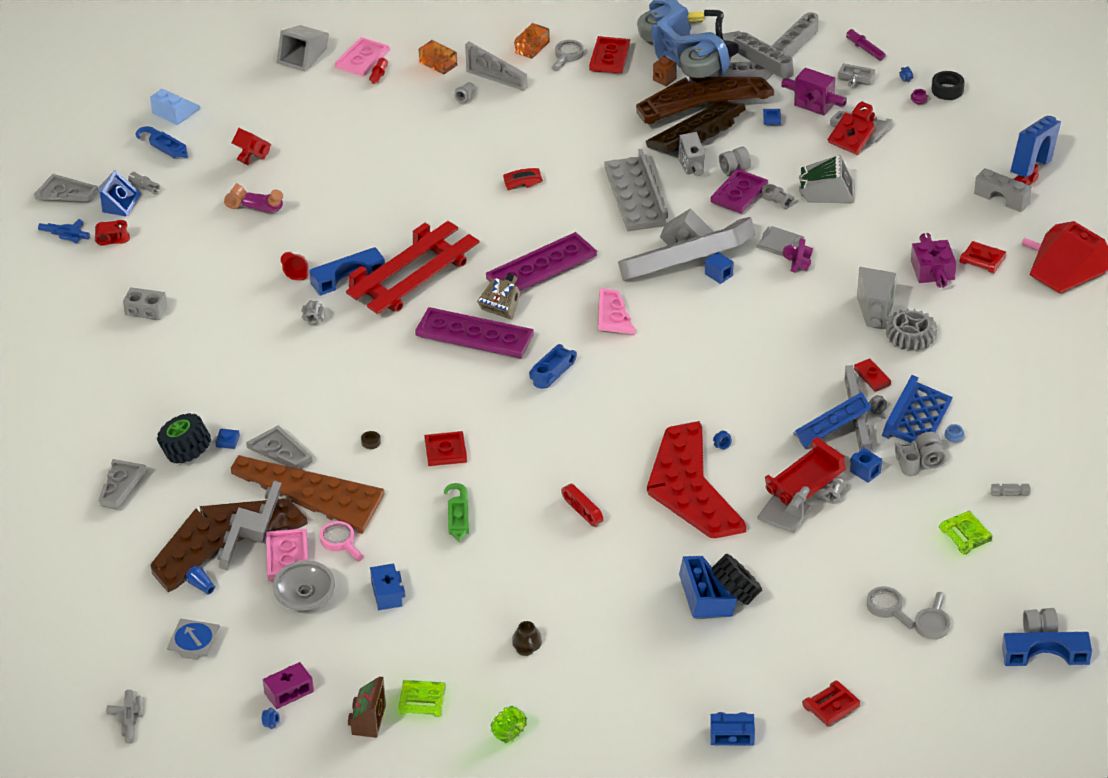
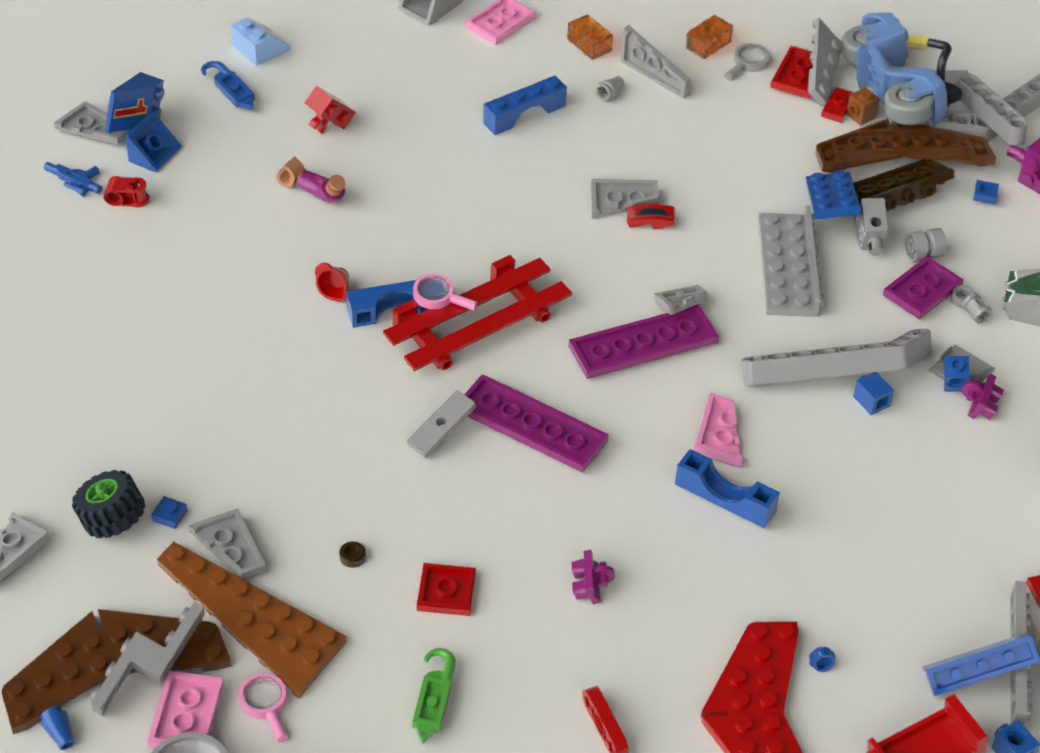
camera: 10 degrees right, 5 degrees up
light grey brick [123,287,167,320] -> none
light grey pin [128,172,160,194] -> none
light grey gear [301,300,325,325] -> none
red axle [369,58,388,84] -> none
dark tan torso [477,273,520,320] -> none
blue piece [529,344,577,389] -> none
light grey brick [660,208,714,245] -> none
none -> blue slope [105,72,165,133]
none -> light grey tile [406,390,476,458]
none -> piece [413,274,478,311]
none -> blue arch [483,75,567,135]
none -> magenta hips [571,550,615,604]
none -> light grey wing [591,179,659,218]
none -> light grey wing [654,285,707,315]
none -> blue arch [675,449,780,529]
none -> blue plate [806,170,860,220]
none -> light grey wing [808,17,842,106]
none -> red plate [821,87,854,123]
none -> blue brick [944,356,970,391]

